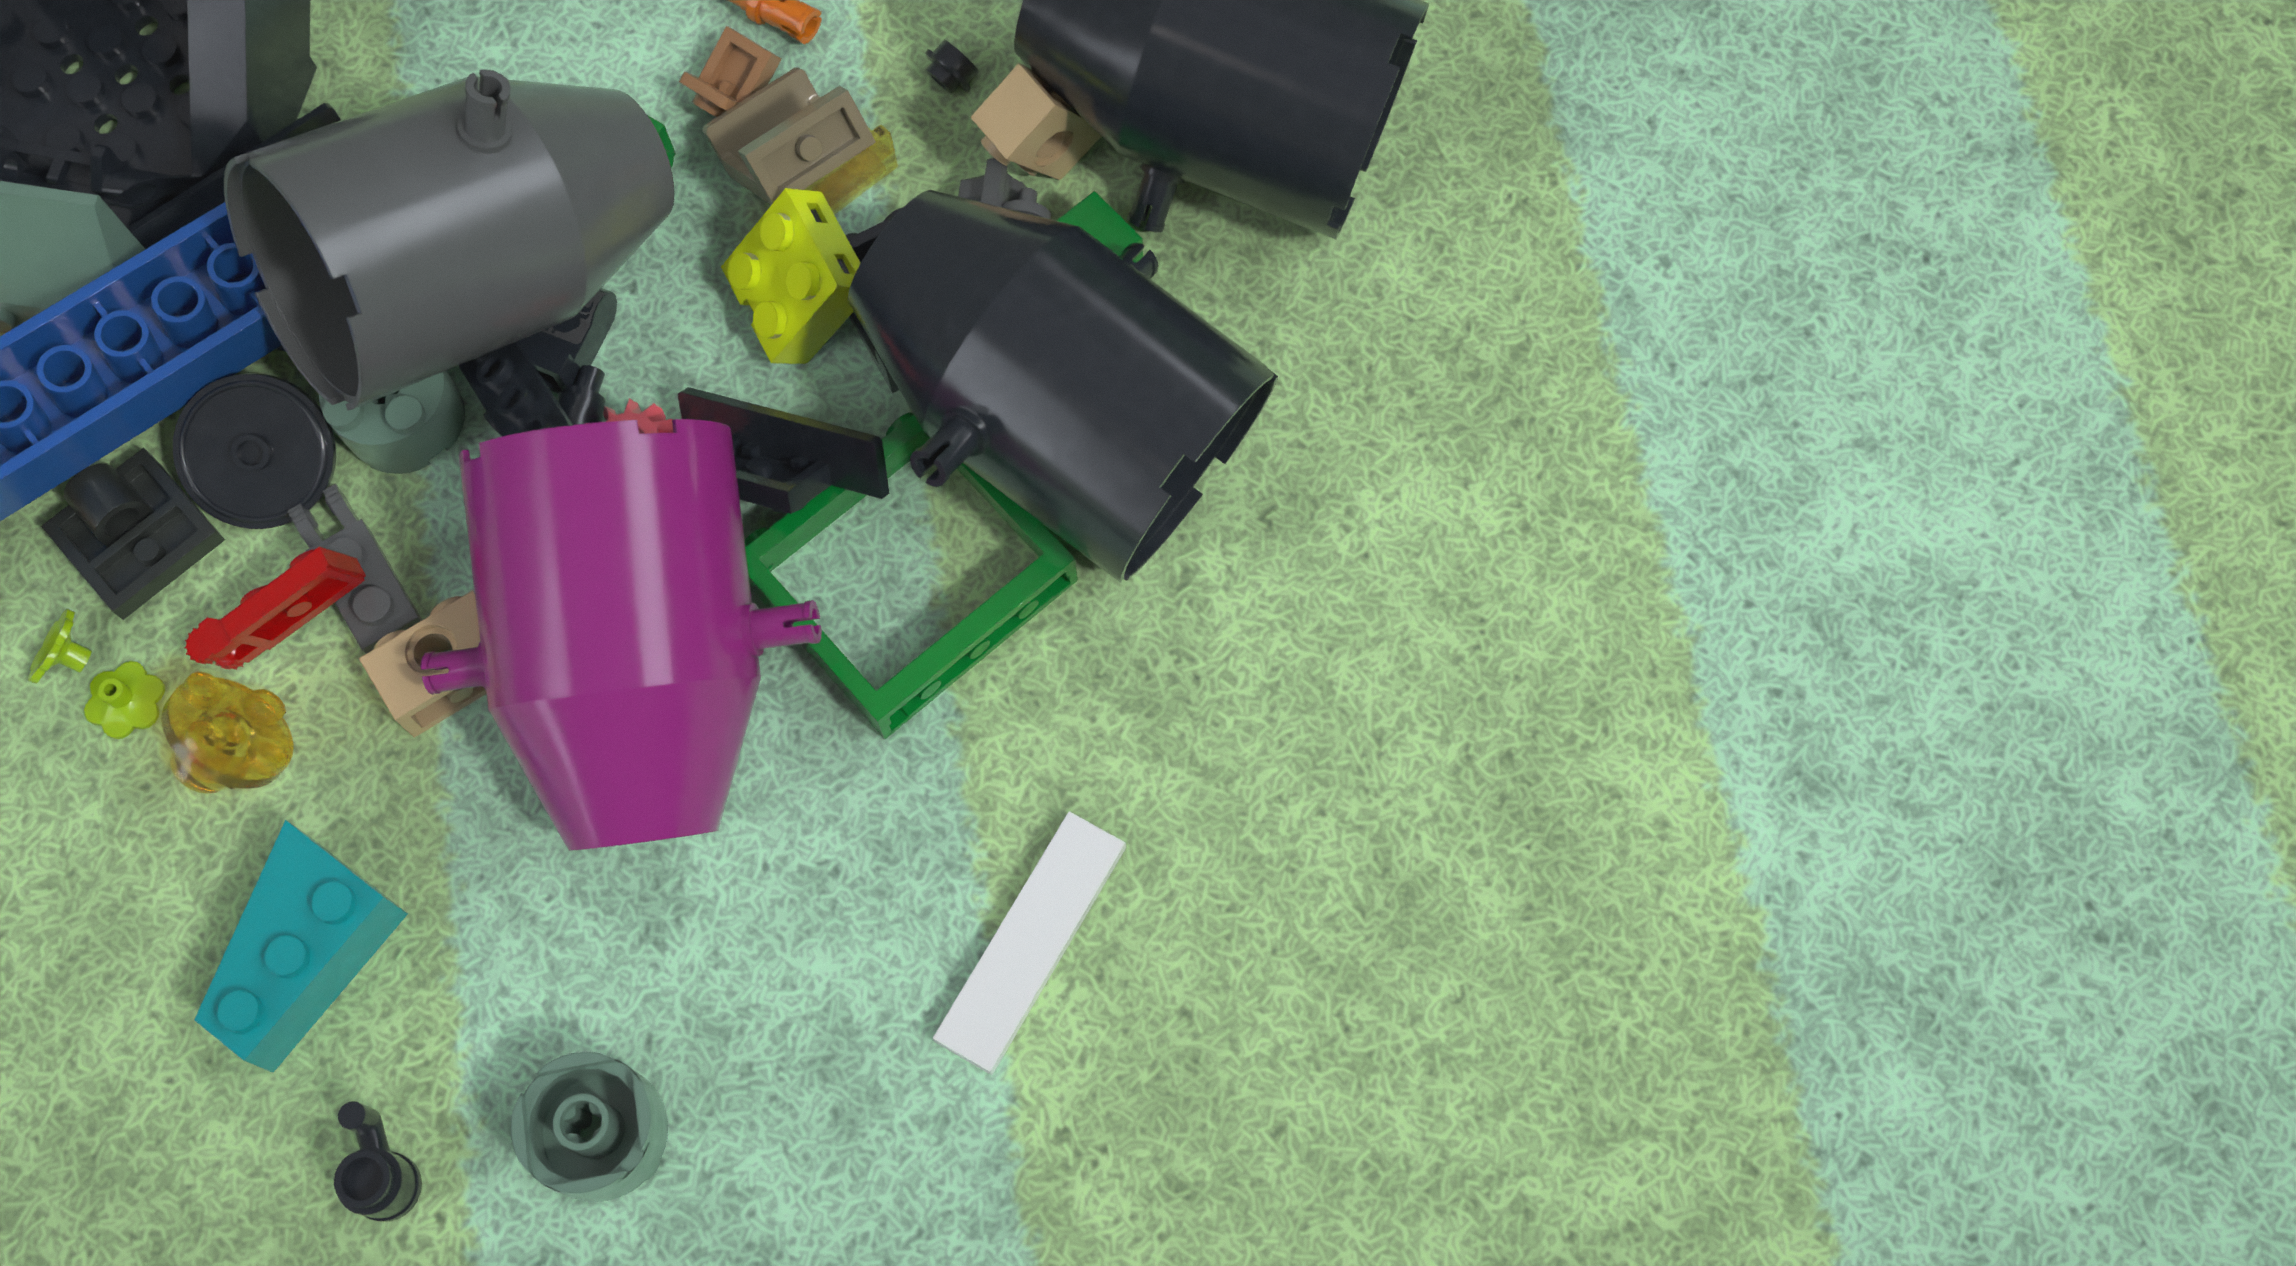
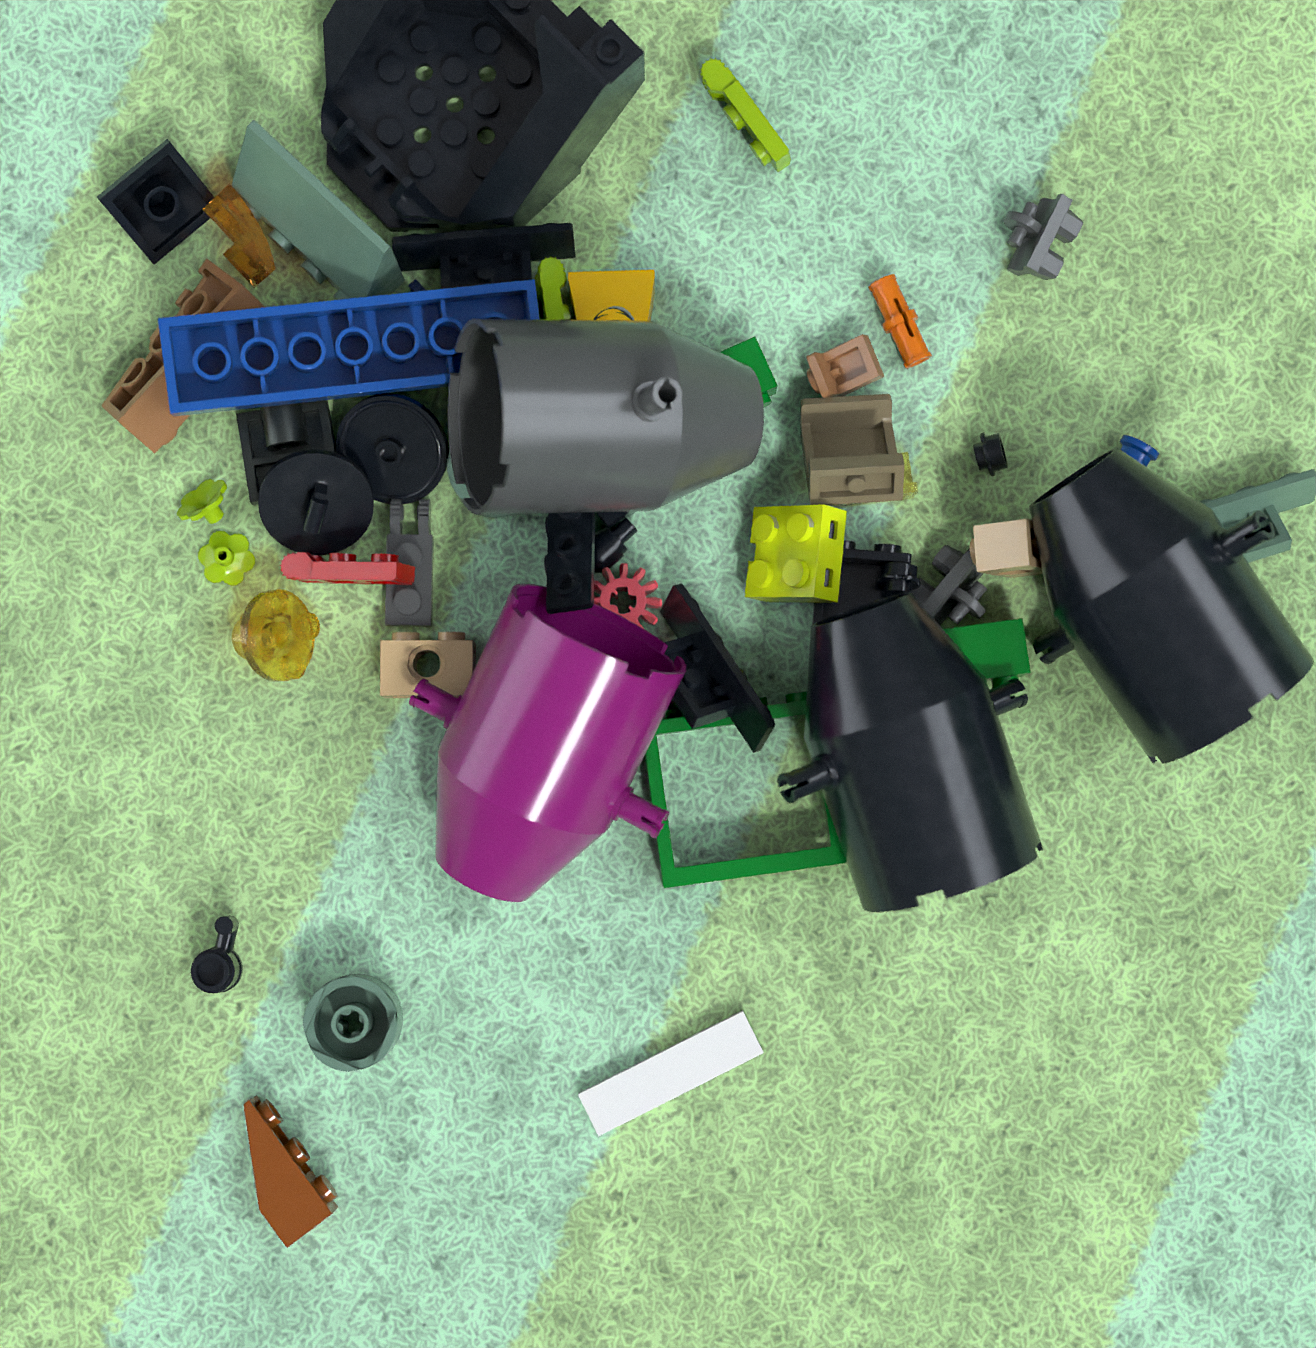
camera: 30 degrees right, 15 degrees up
teal wedge [194,820,408,1073] -> none
none -> black shield [258,449,374,555]

